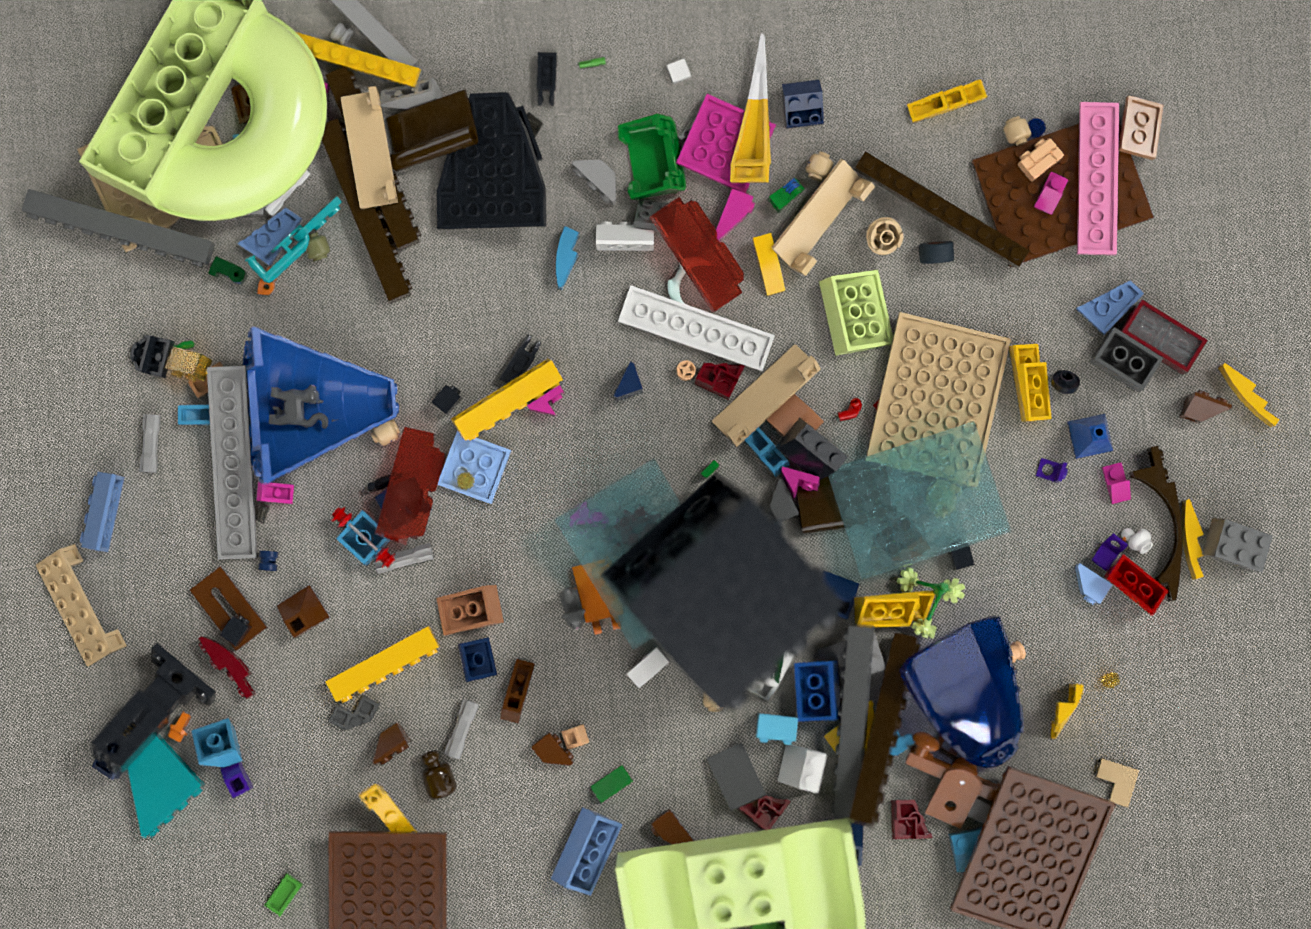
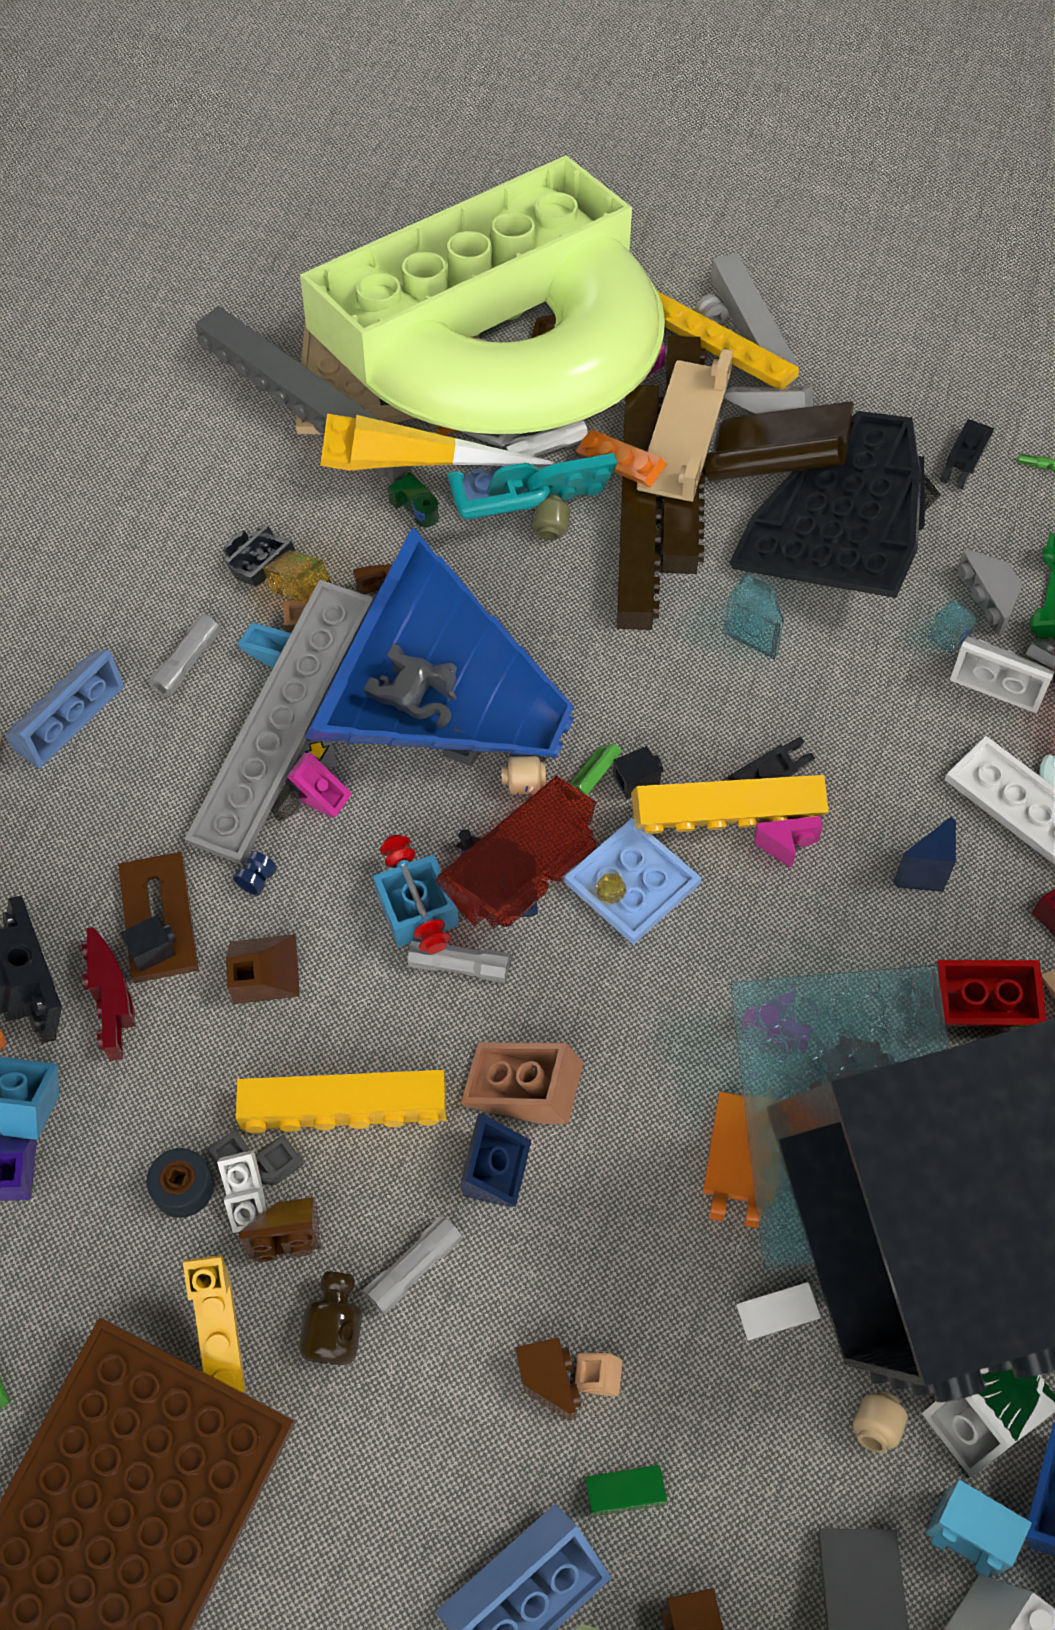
camera: 25 degrees right, 25 degrees down
orange piece [257,266,277,295] -> none
reddish brown slope [500,659,535,724] -> none
dark azure slope [556,226,579,290] -> none
dark grey animal [559,586,586,630] -> none
light nougat wheel [677,360,696,381] -> none
none -> black wheel [146,1148,214,1218]
none -> white slope [217,1150,266,1233]
none -> yellow plate [320,413,554,471]
none -> reddish brown slope [353,564,392,595]
none -> bright green tile [565,744,622,799]
none -> orange plate [575,429,667,487]
none -> clear light blue slope [723,573,784,659]
none -> clear light blue brick [928,599,977,655]
none -> red slope [930,960,1047,1027]

